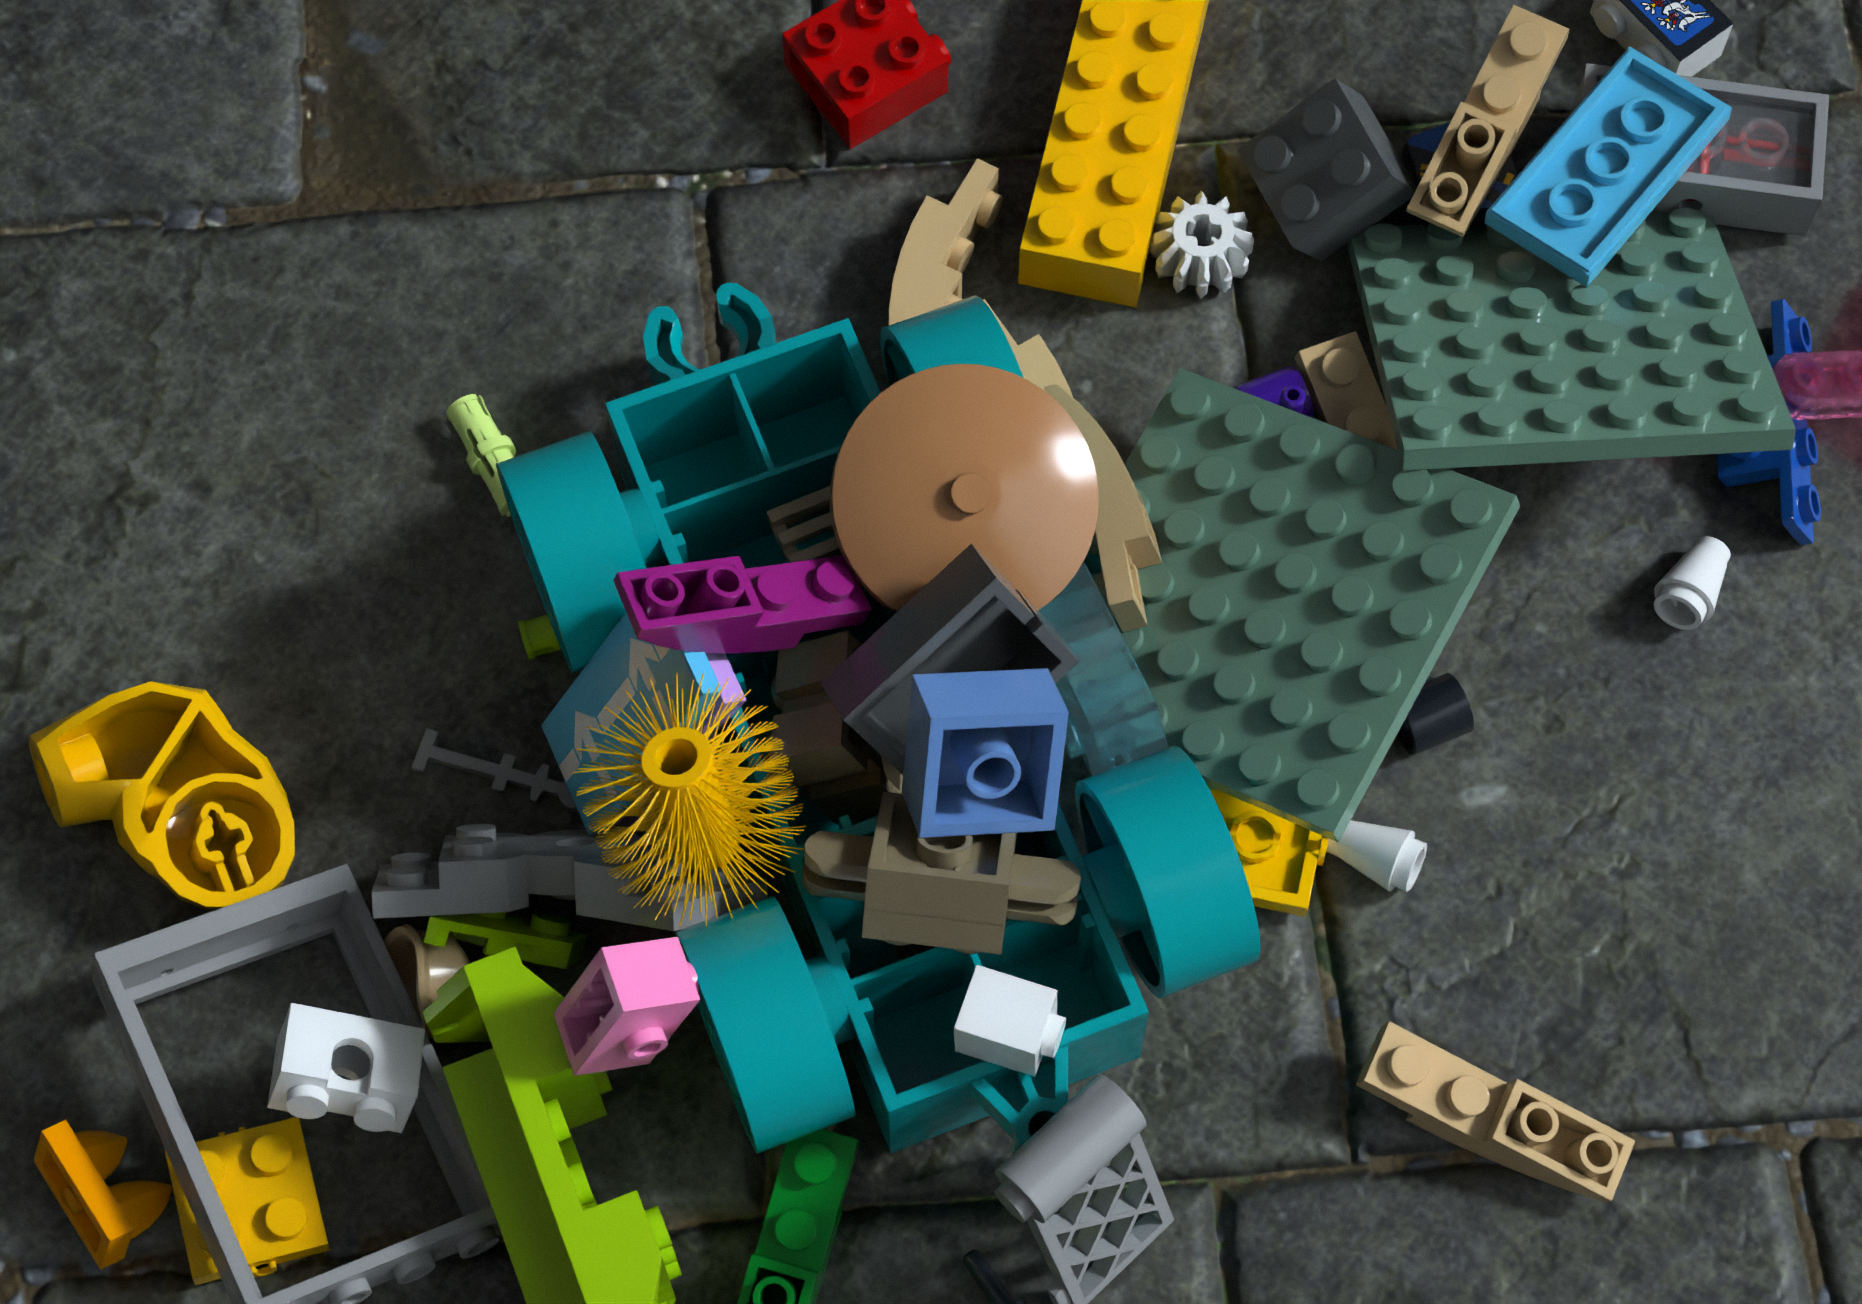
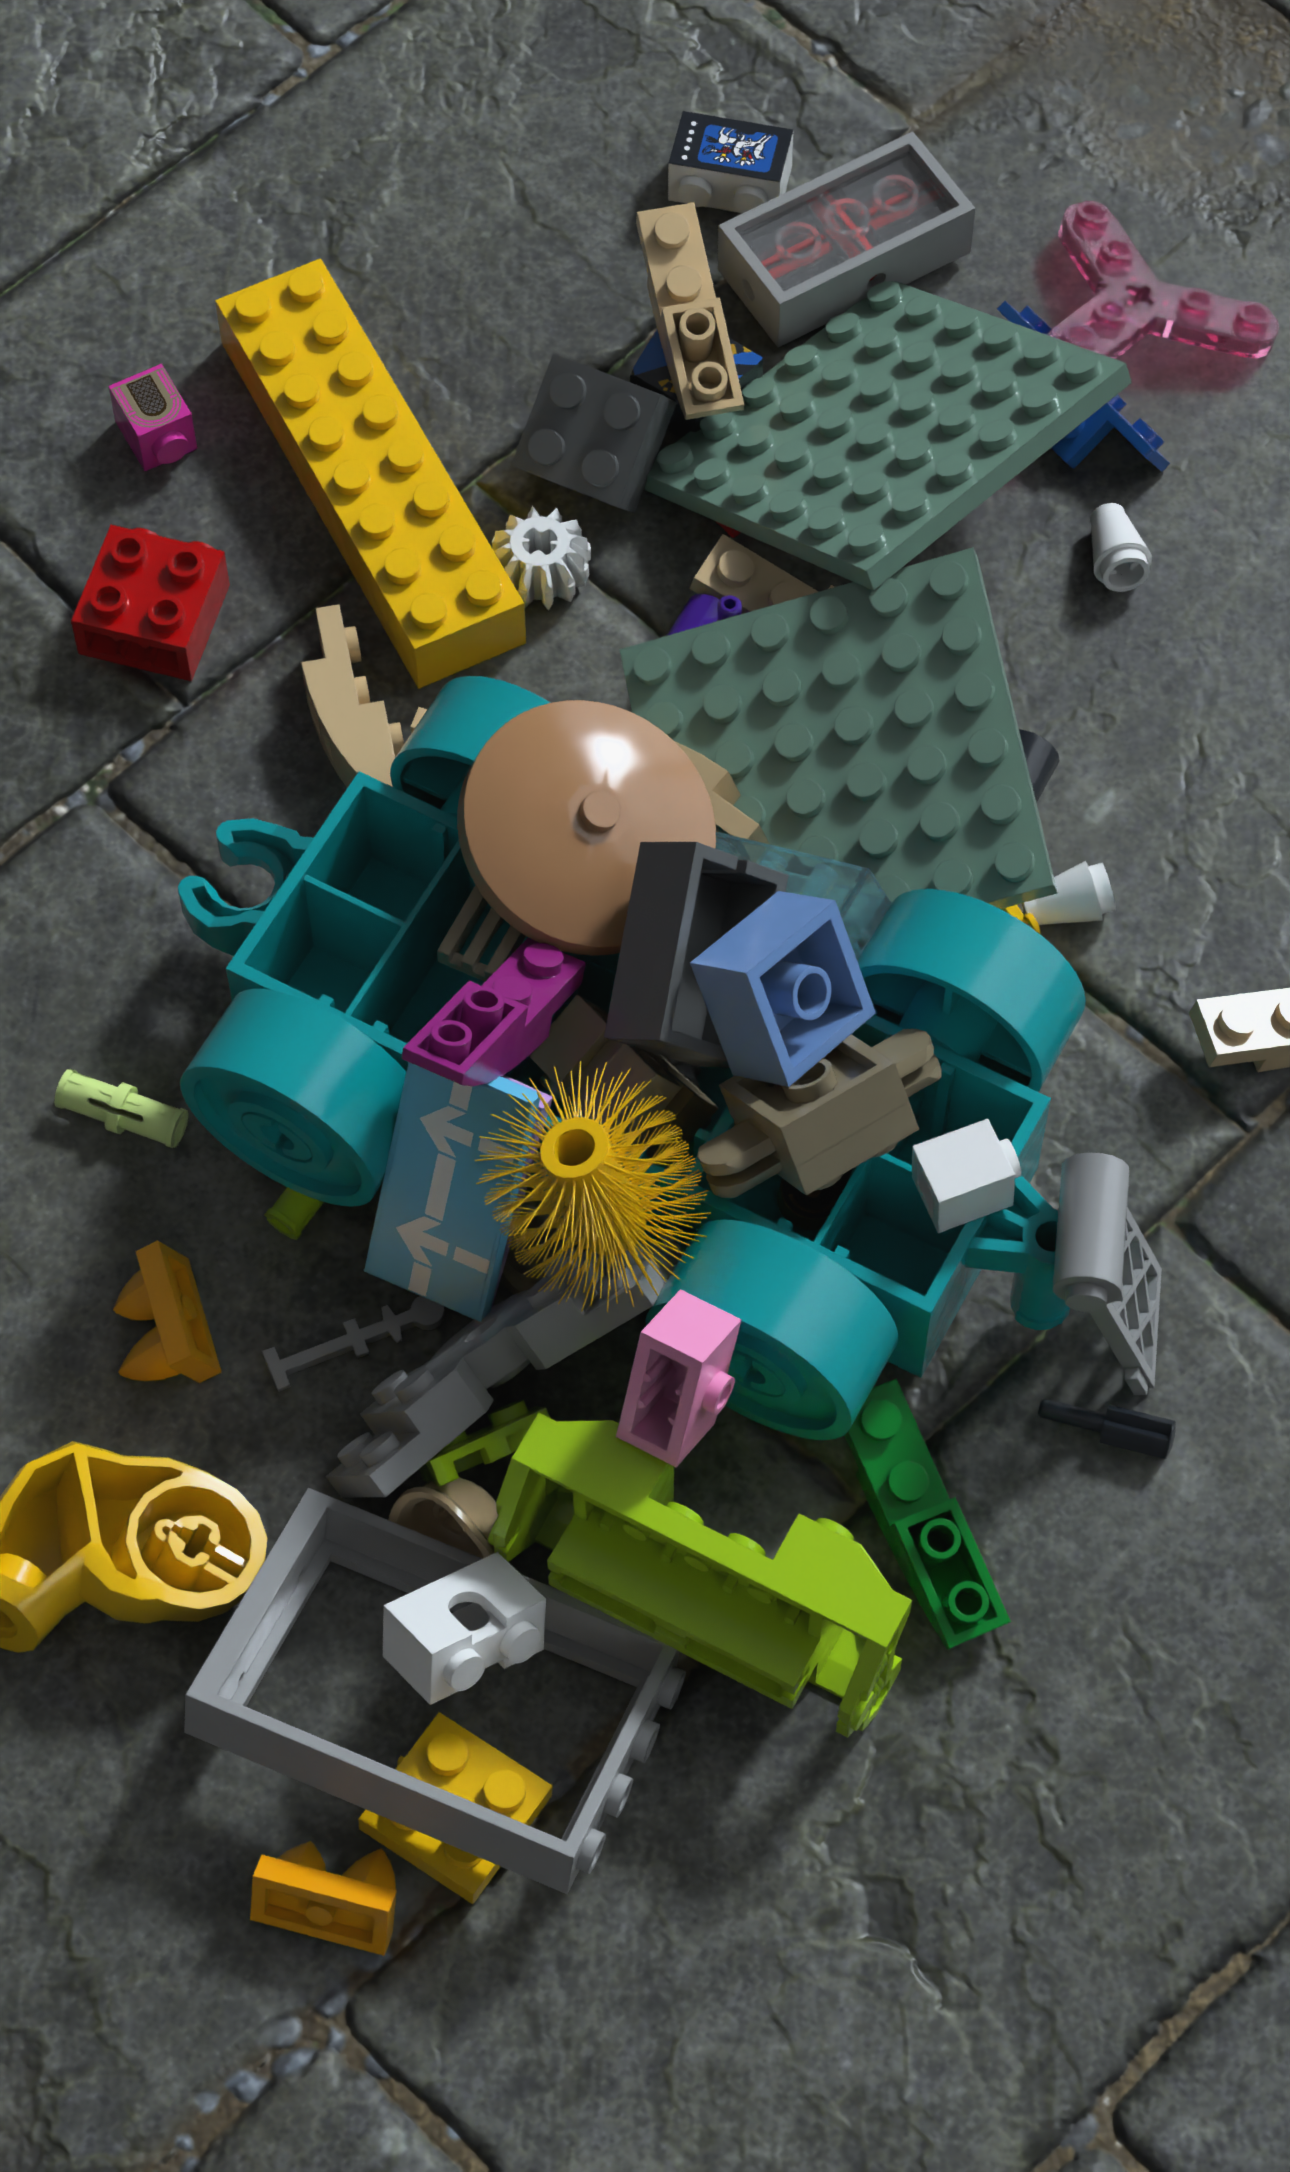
camera: 40 degrees left, 5 degrees down
medium azure tile [1485,46,1732,287] -> none
none -> light orange tile [113,1240,222,1383]

